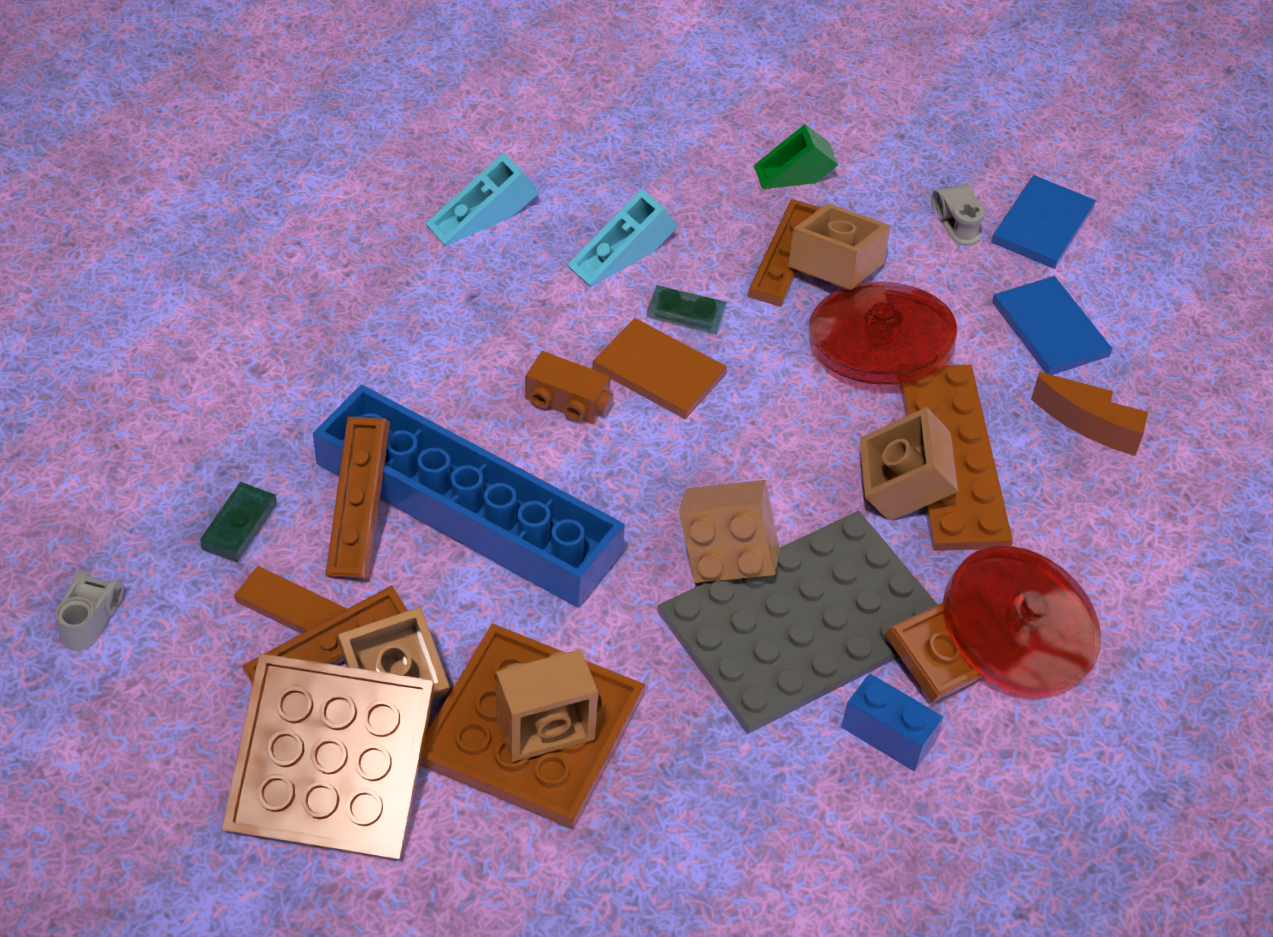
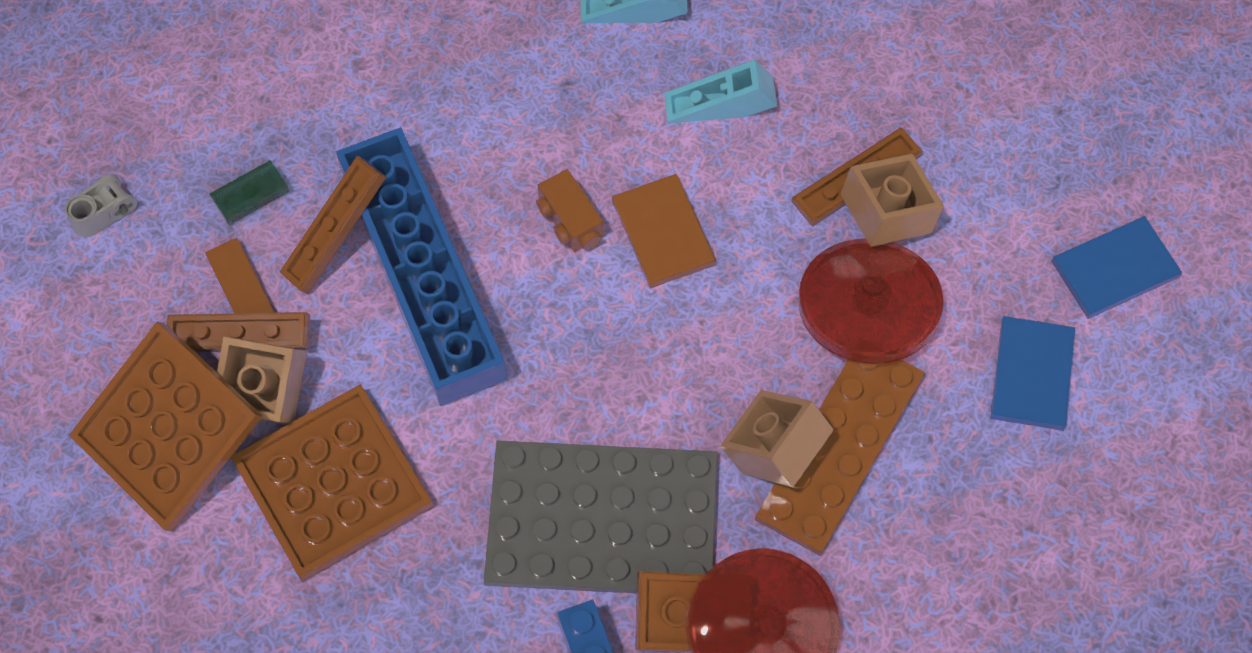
camera: 40 degrees right, 15 degrees up
medium nougat brick [496,649,598,762] -> none
plate [647,285,727,335] -> none
medium nougat brick [679,480,780,583] -> none
green slope [754,124,838,189] -> none
light grey piece [931,183,985,246] -> none
dark orange slope [1031,371,1148,456] -> none

